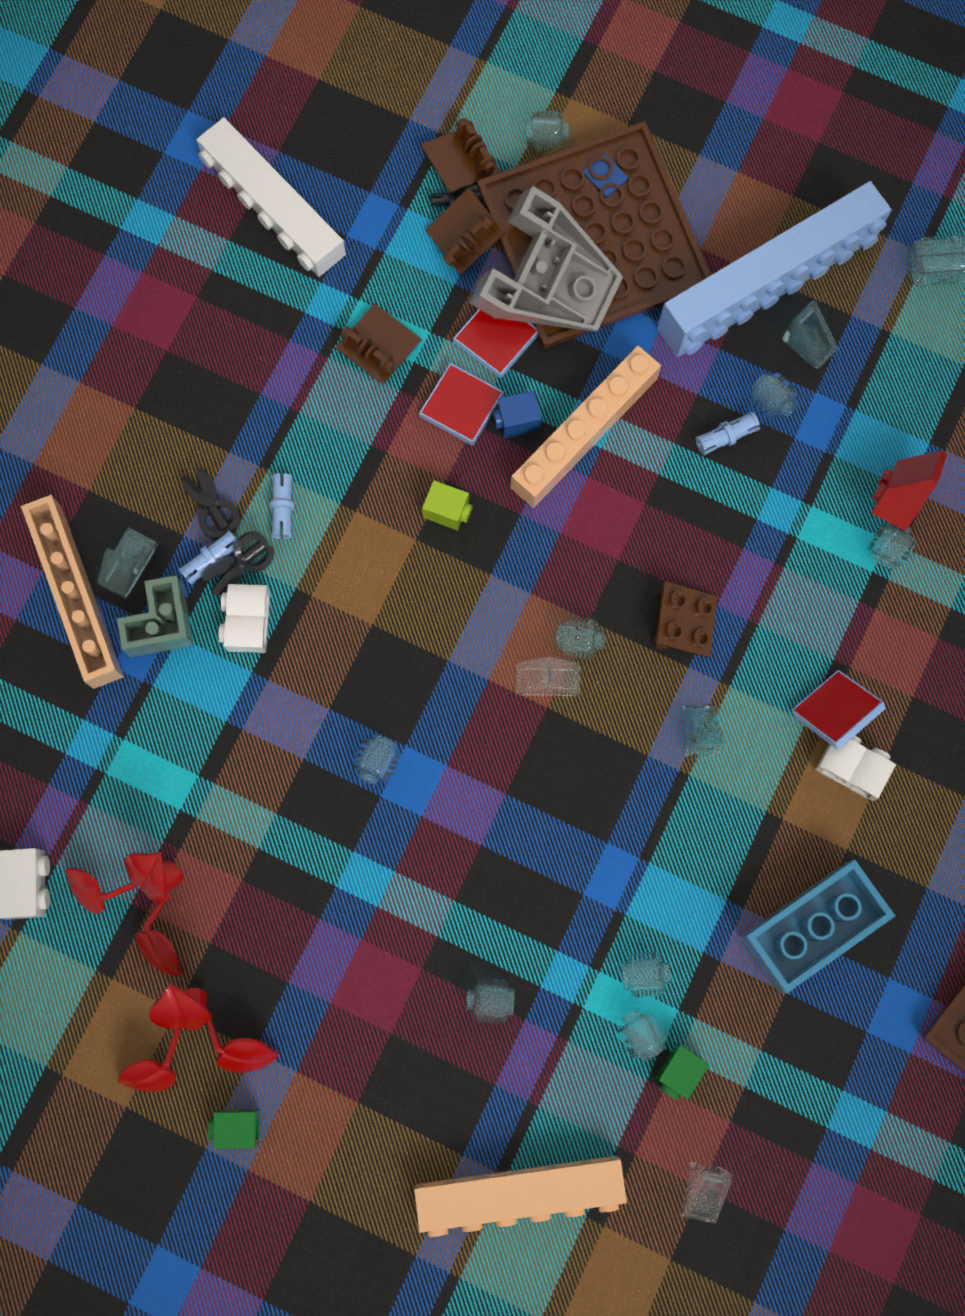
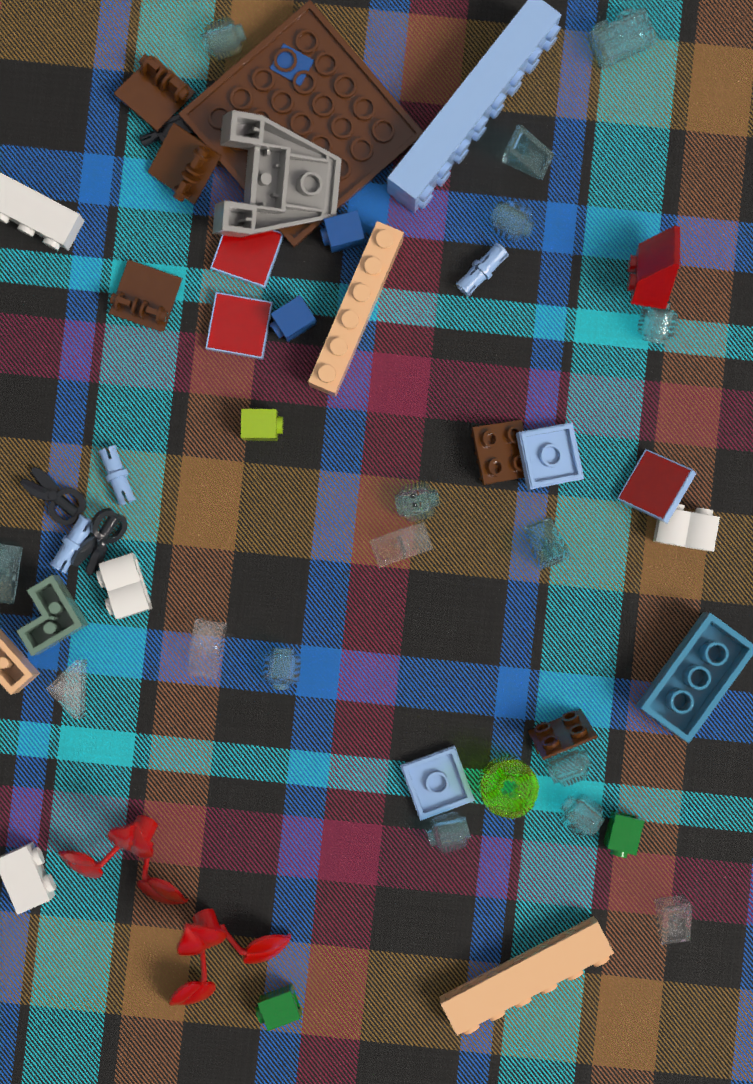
camera: 20 degrees left, 10 degrees up
none -> clear slope [46,659,87,719]
none -> clear slope [188,618,227,680]
none -> blue brick [320,210,365,253]
none -> light blue tile [400,745,475,821]
none -> clear neon green brick [478,756,539,819]
none -> light blue tile [516,422,584,490]
none -> reddish brown hinge [528,709,598,760]

